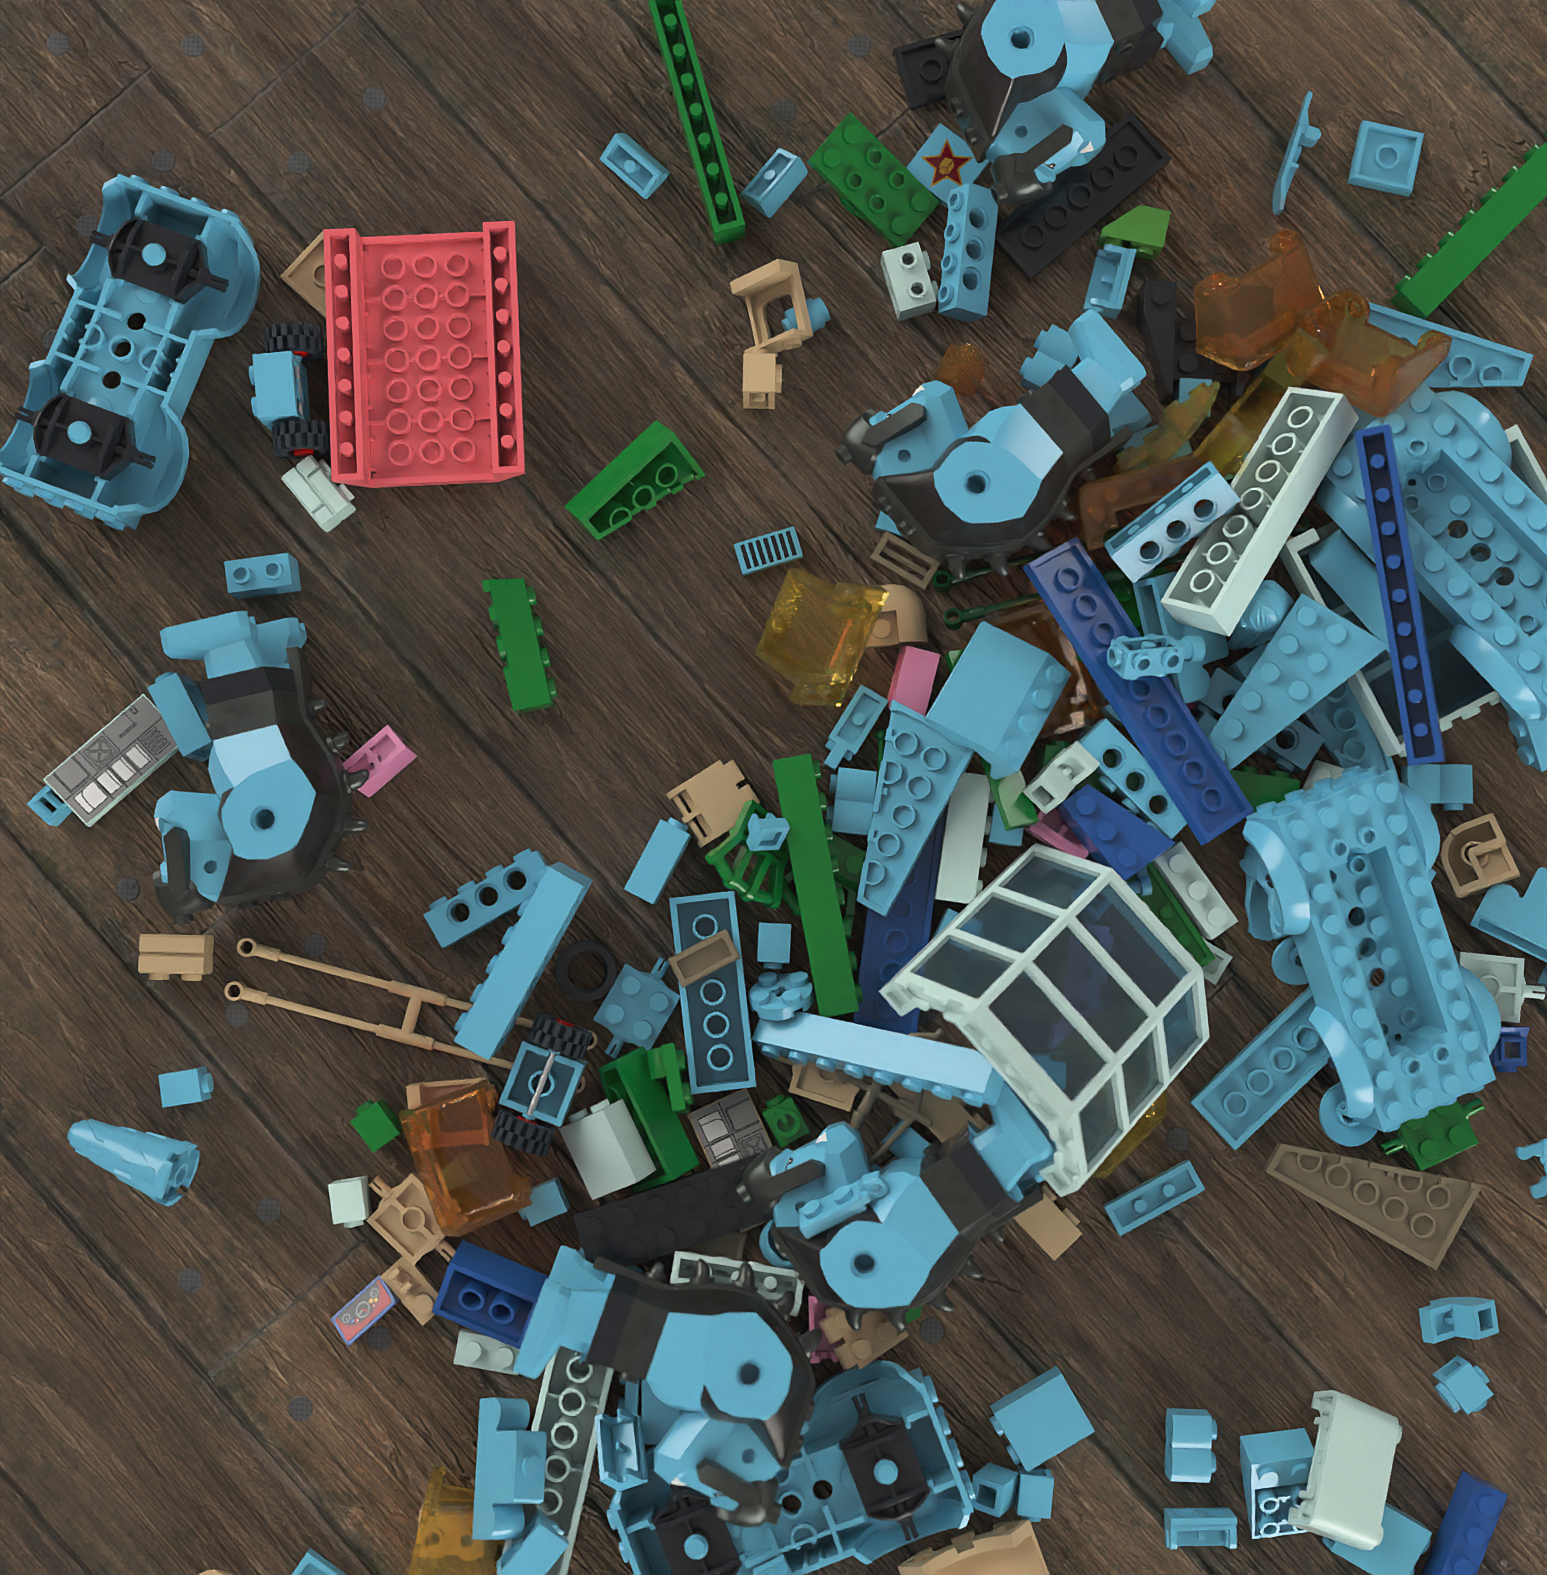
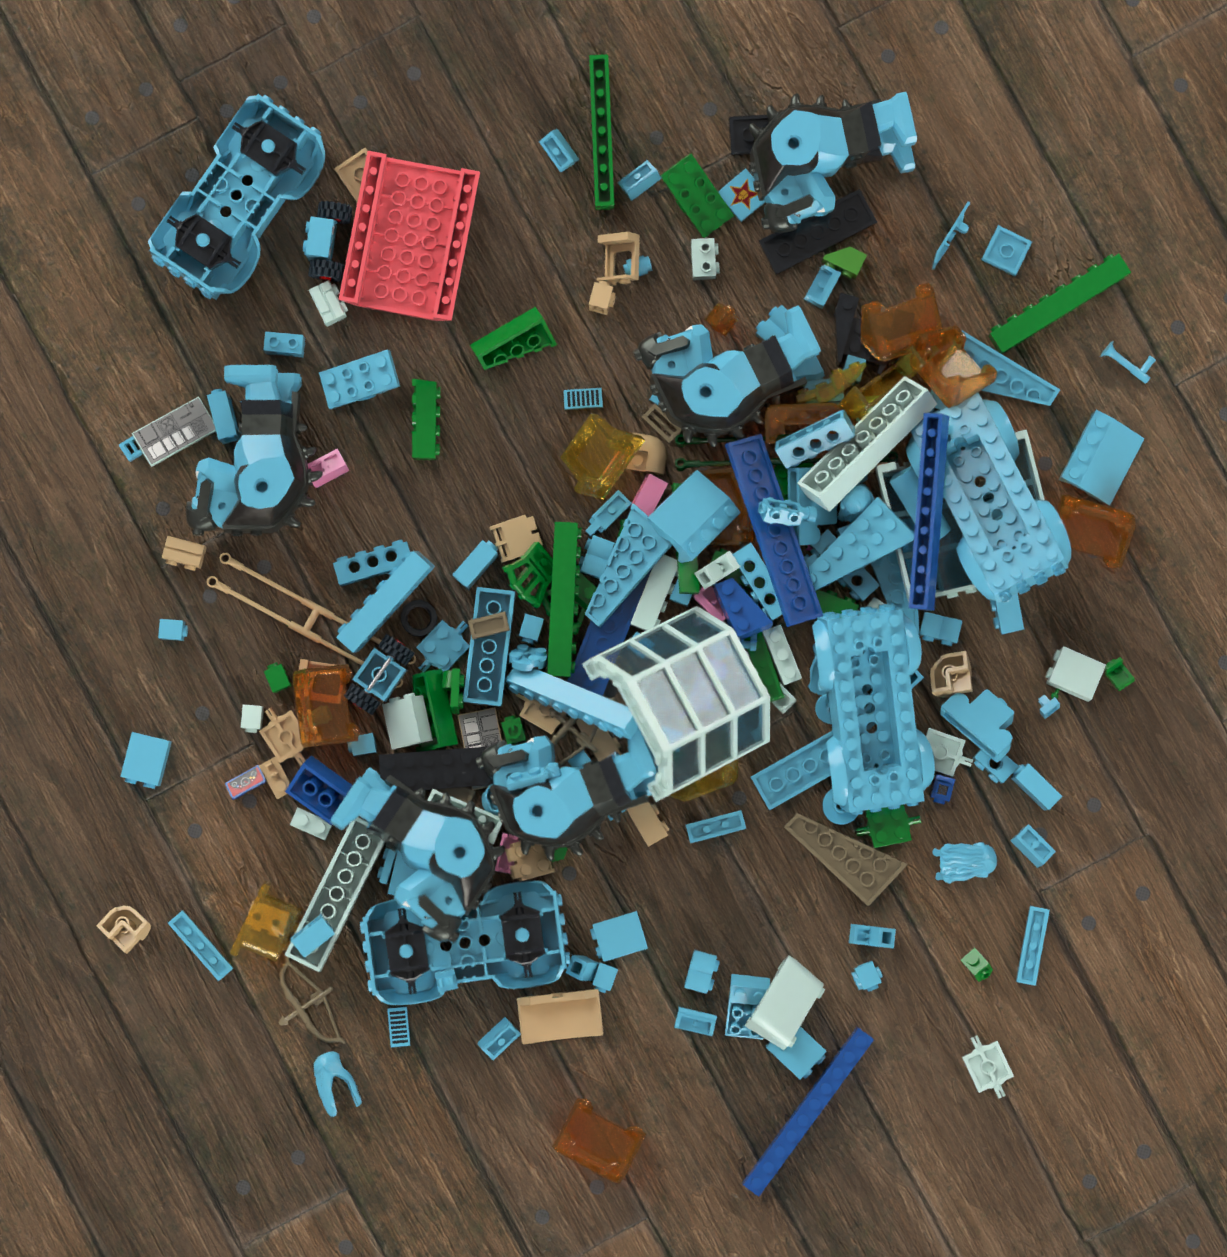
camera: 15 degrees right, 0 degrees up
medium azure cone [67,1118,200,1207] -> none
medium azure brick [472,1397,547,1540] -> none
medium azure hinge [595,1409,648,1492] -> none
medium azure tile [746,813,790,851] -> none
medium azure brick [938,182,998,323] -> none
none -> medium azure brick [120,732,172,789]
none -> medium azure plate [319,349,400,409]

